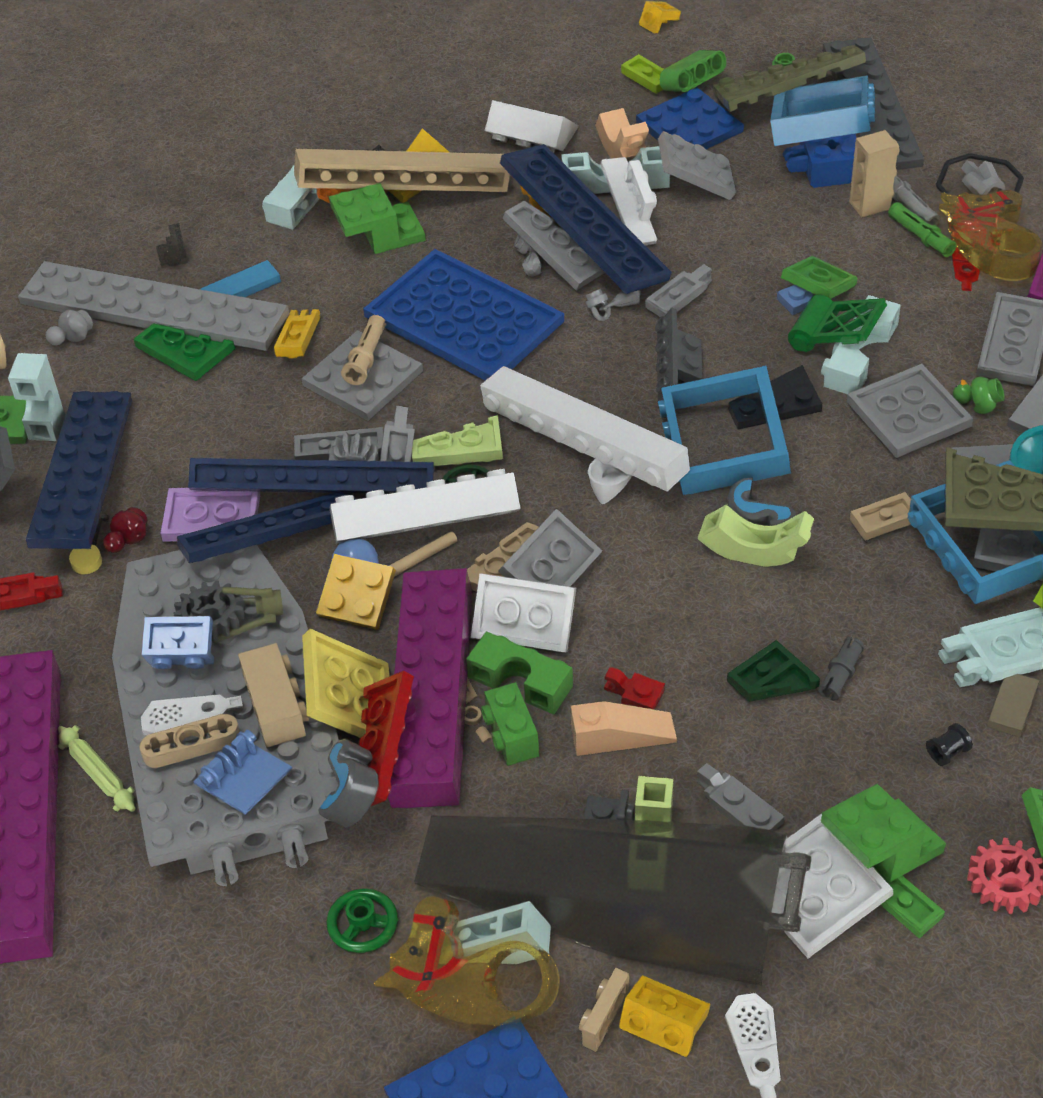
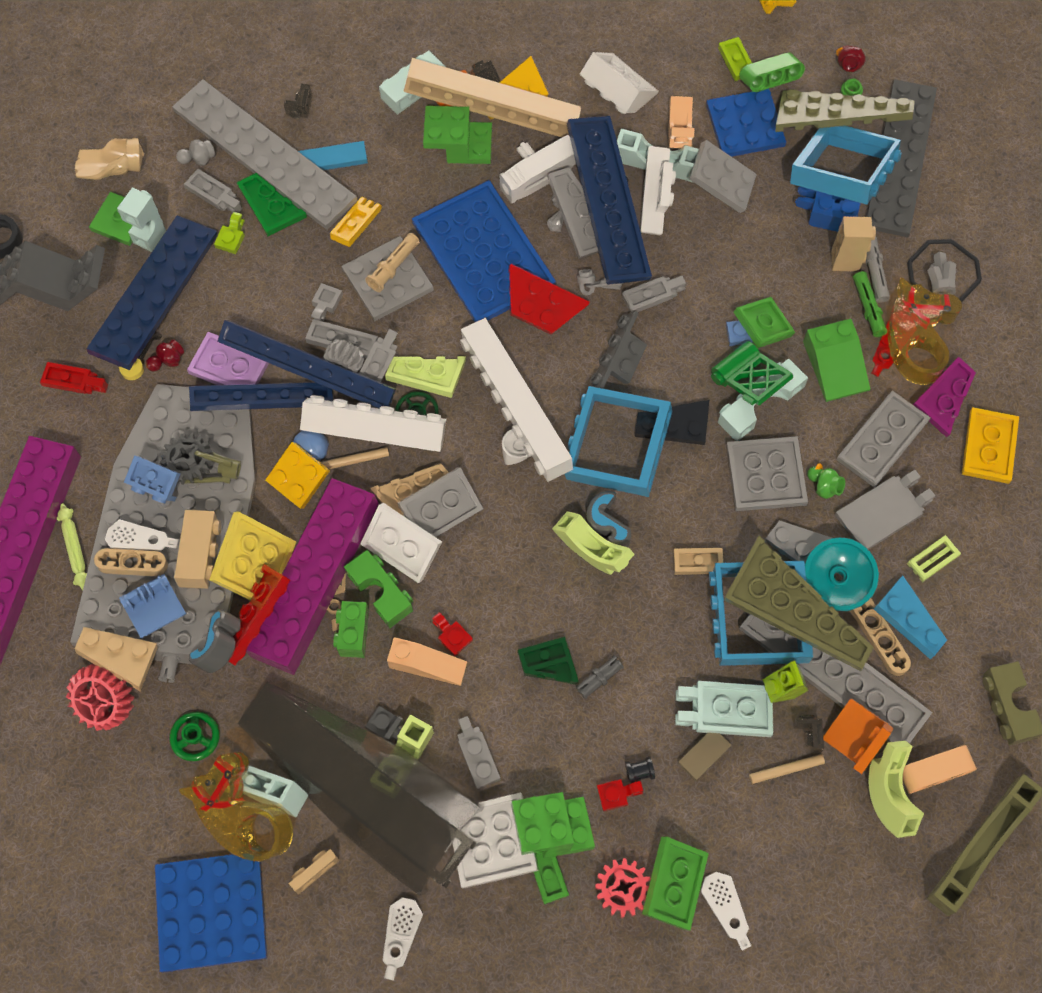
camera: 20 degrees right, 20 degrees up
yellow bracket [619,975,711,1057] -> none
none -> coral gear [66,664,134,731]
none -> tan wing [74,627,158,691]
none -> light grey hinge [184,169,242,213]
none -> lime plate [214,212,245,254]
none -> light grey plate [311,283,343,322]
none -> white piece [500,135,576,204]
none -> red wing [508,264,590,334]
none -> red plate [597,779,643,812]
none -> bright green slope [803,319,870,402]
none -> dark red animal [836,45,866,72]

